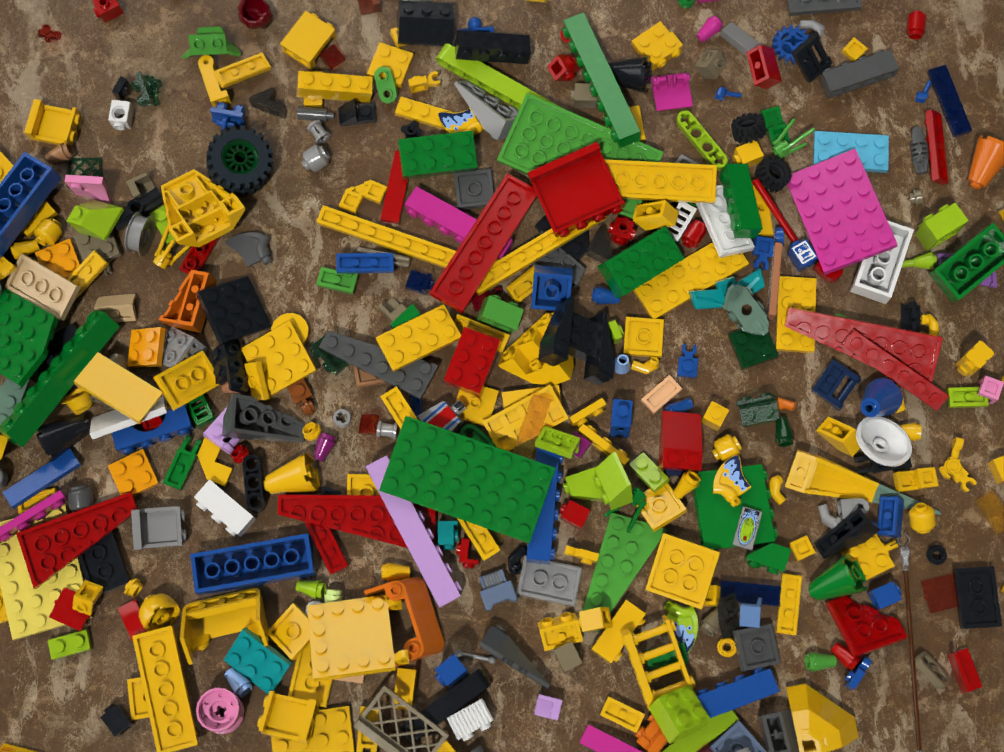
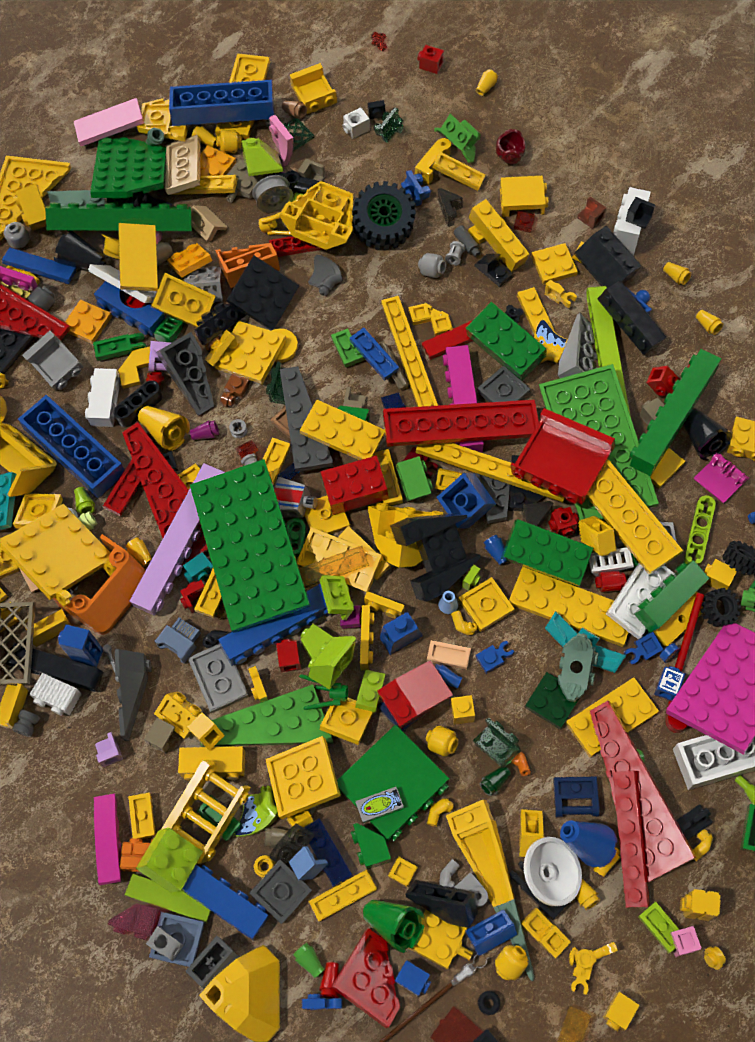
camera: 55 degrees right, 10 degrees down
yellow plate [302,422,321,441] -> none
bright green plate [374,67,398,103] -> none
yellow cone [673,470,700,499] -> none
yellow arm [713,454,751,507] -> none
nougat tile [766,242,783,320] -> none

